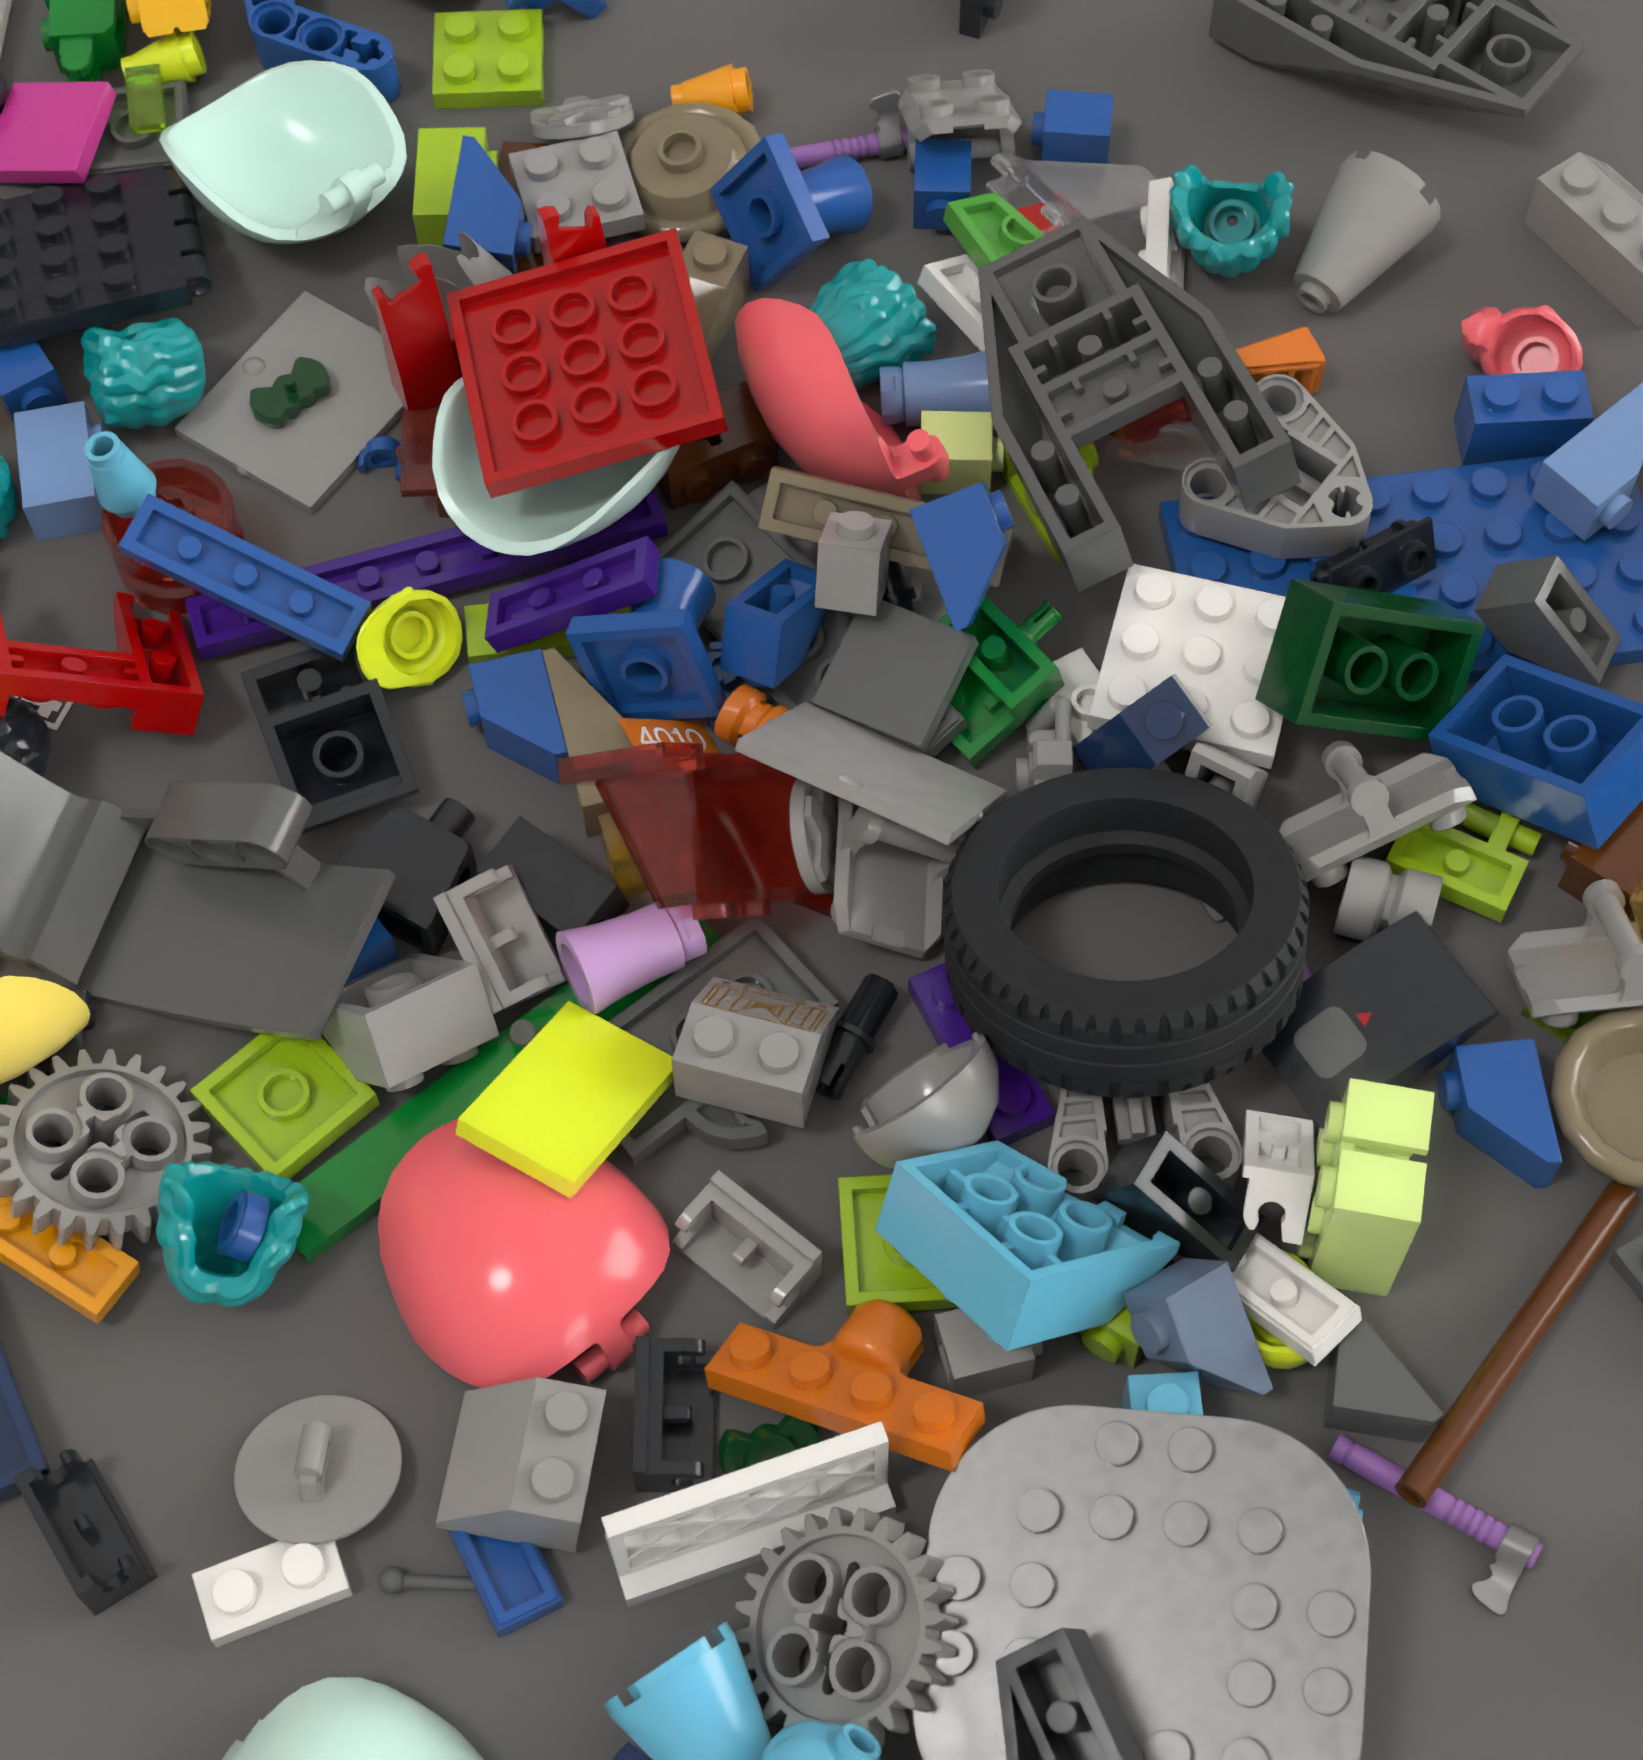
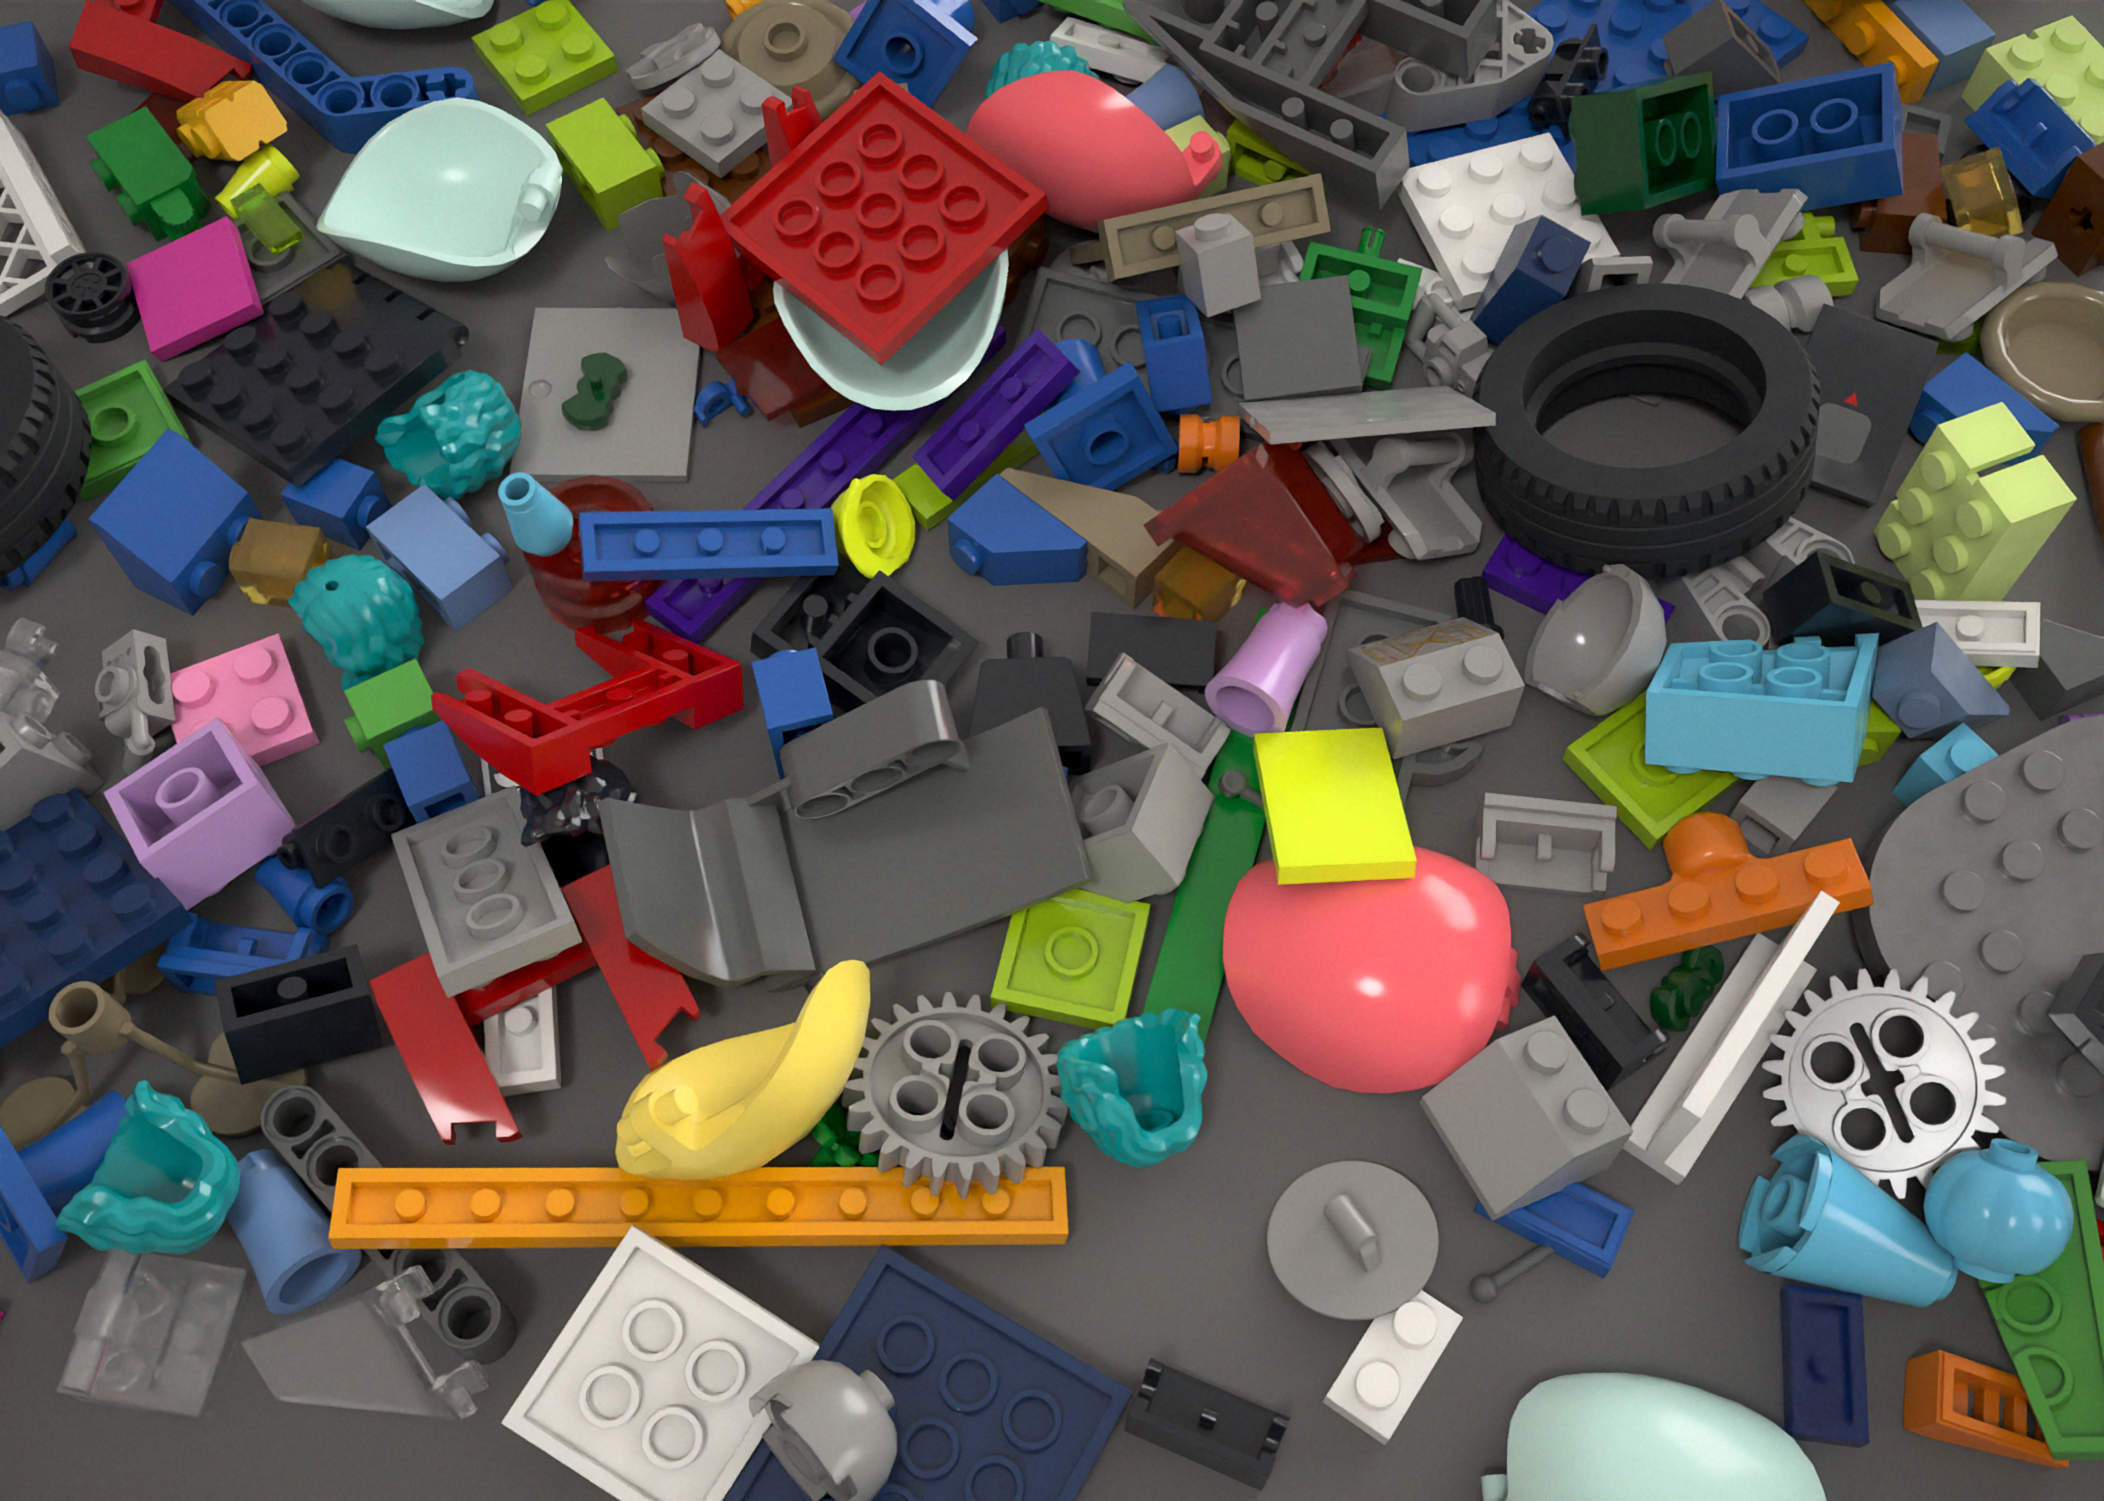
camera: 35 degrees left, 0 degrees up
blue tile [216,1189,270,1262] -> none
blue slope [443,135,533,274] -> none
orange sticker [617,718,723,759] -> none
blue slope [909,482,1015,632] -> none
white hinge [1243,1109,1315,1245] -> none
none -> blue brick [751,647,834,780]

